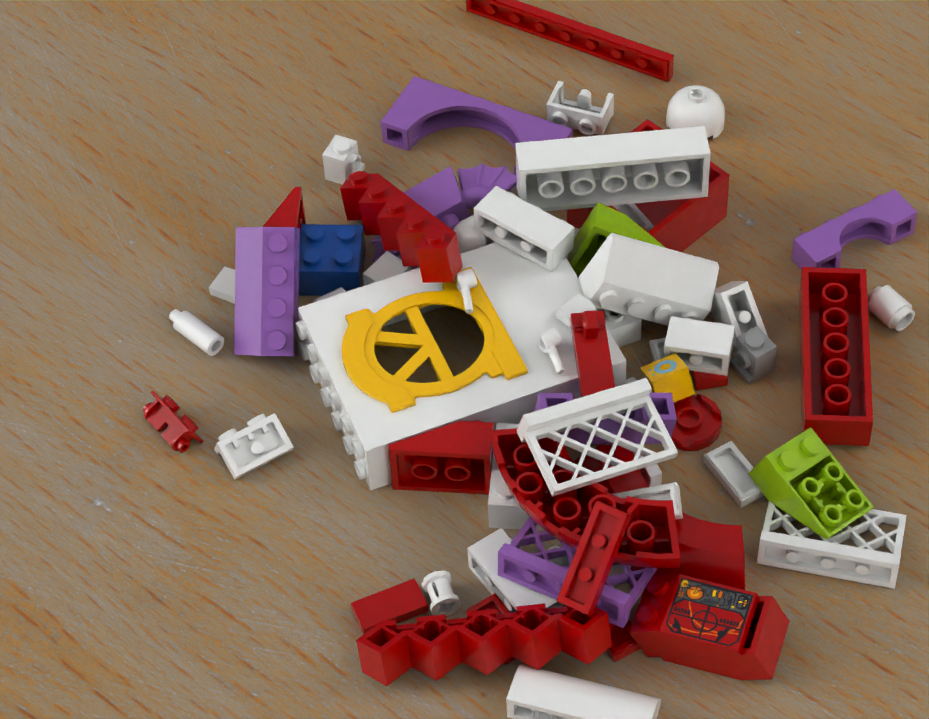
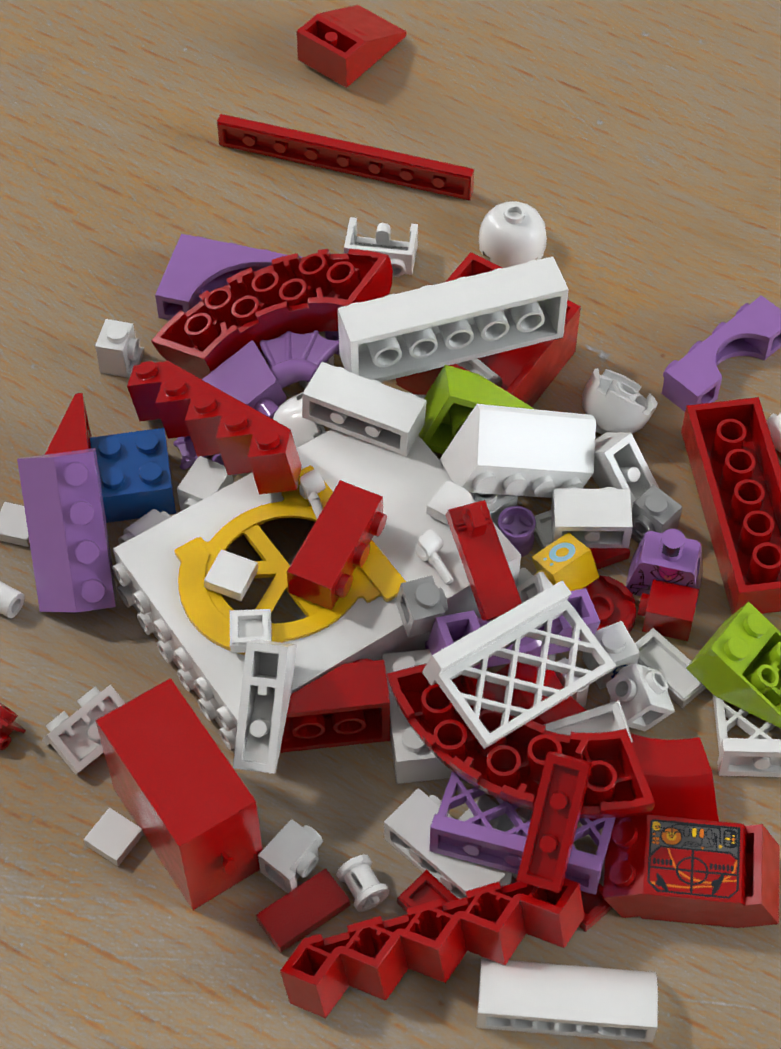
camera: 15 degrees left, 5 degrees up
none -> white tile [84,808,144,866]
none -> red container [95,678,263,910]
none -> red brick [151,249,393,379]
none -> white tile [204,549,258,601]
none -> white tile [230,609,272,653]
none -> white slope [233,640,297,774]
none -> white brick [258,819,323,893]
none -> red brick [287,480,387,610]
none -> light grey brick [396,576,448,638]
none -> medium lavender wheel [497,506,536,557]
none -> white cylinder [582,368,658,435]
none -> white brick [582,621,640,689]
none -> white brick [606,663,675,731]
none -> medium lavender torso [626,529,703,606]
none -> red brick [637,579,699,641]

